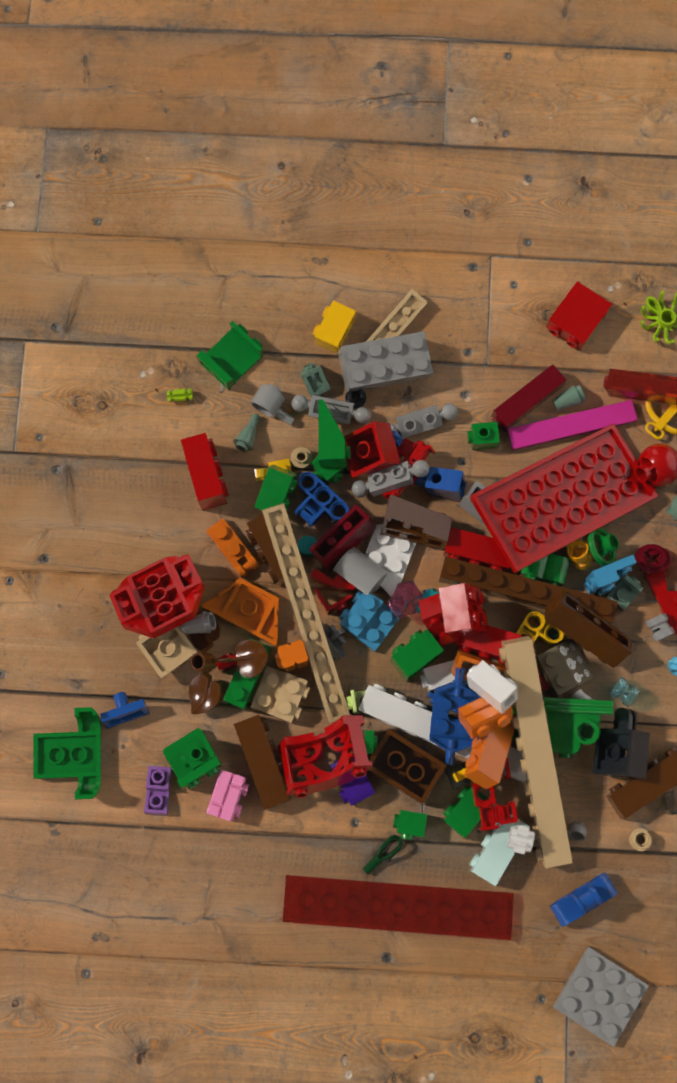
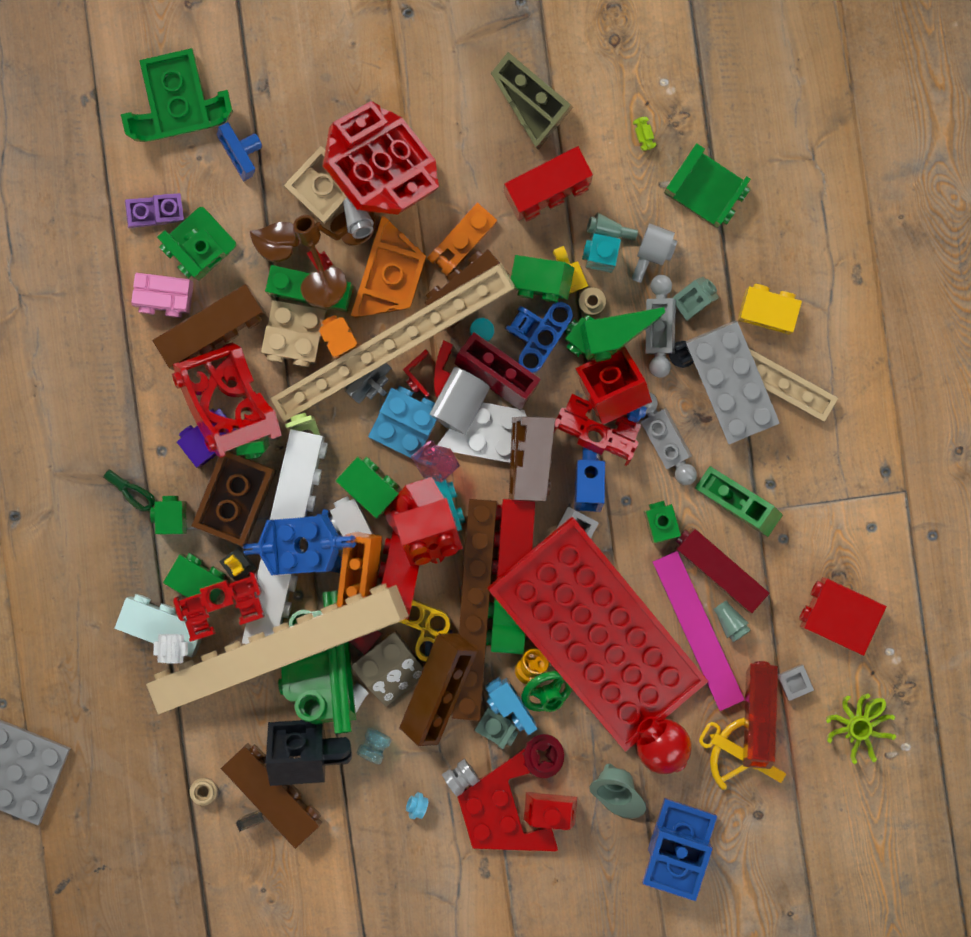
camera: 80 degrees right, 10 degrees up
clear red plate [282,875,514,940] -> none
light grey plate [352,460,429,498] -> none
orange brick [458,697,513,739] -> none
orange brick [464,722,515,789] -> none
white brick [467,660,518,714] -> none
blue piece [549,872,618,927] -> none
light grey hinge [568,821,587,841] -> none
none -> olive wedge [491,52,573,150]
none -> teal brick [582,233,621,273]
none -> green slope [695,466,783,537]
none -> light grey plate [777,664,814,701]

